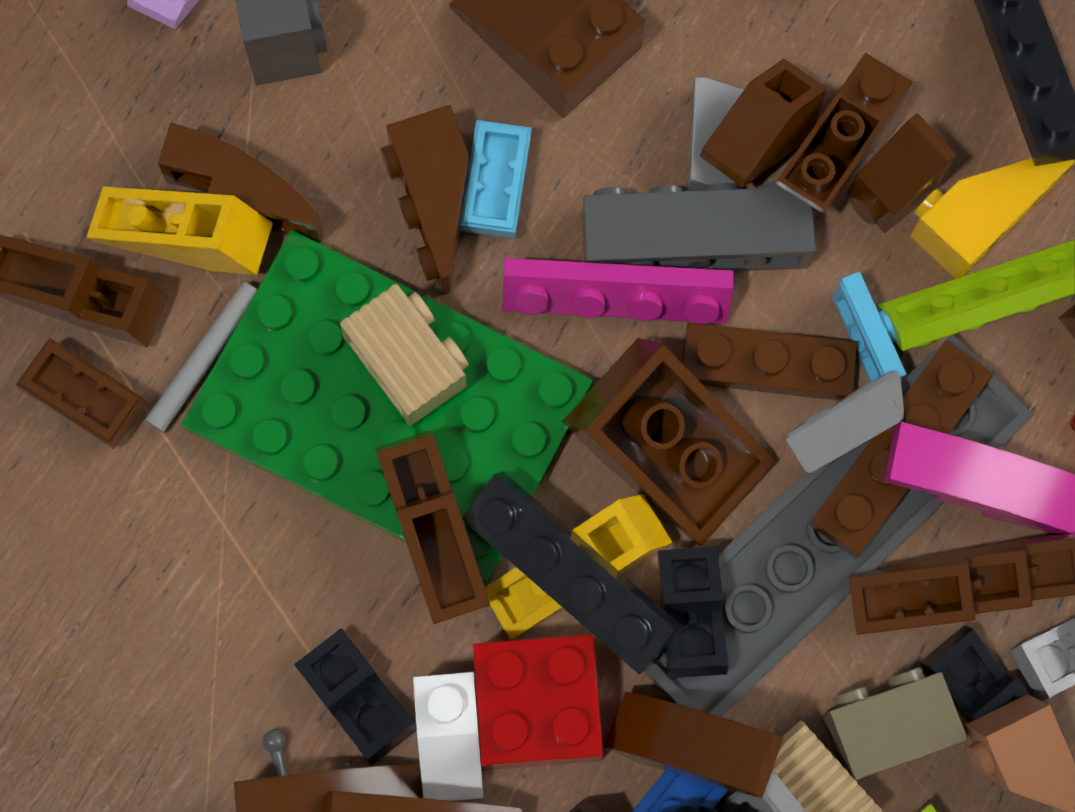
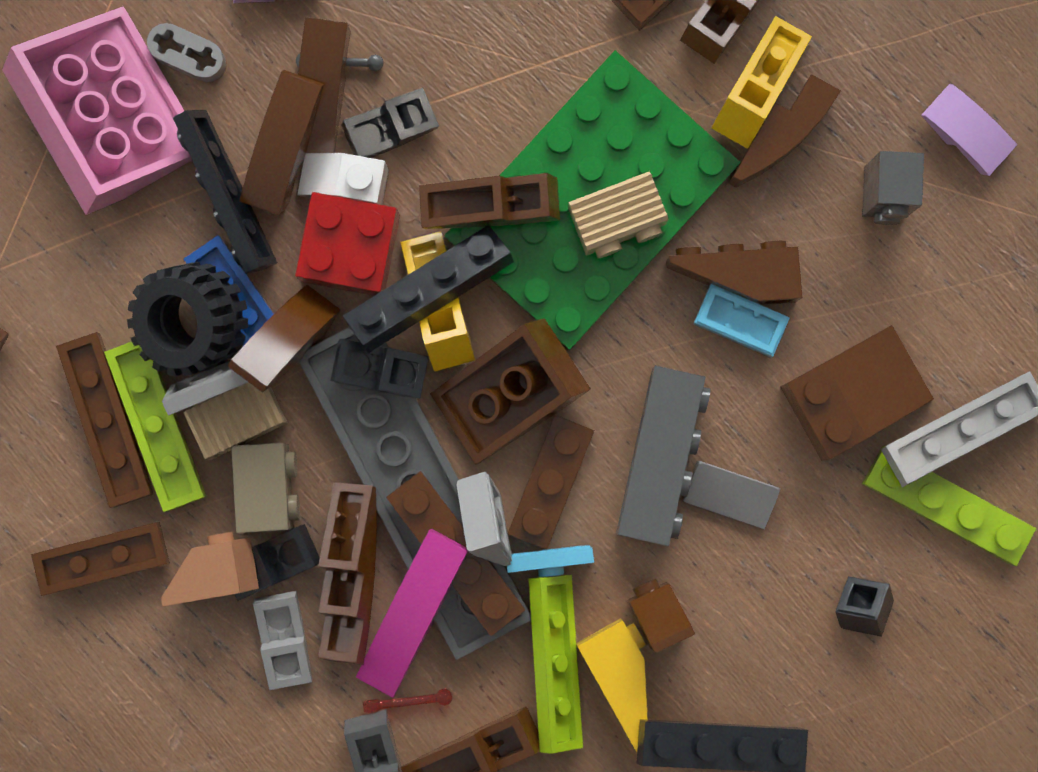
camera: 110 degrees right, 10 degrees up
light grey bar [145,281,257,433] -> none
dark pink plate [502,258,733,324] -> none
reddish brown slope [700,58,827,188] -> none
reddish brown slope [776,53,913,214] -> none

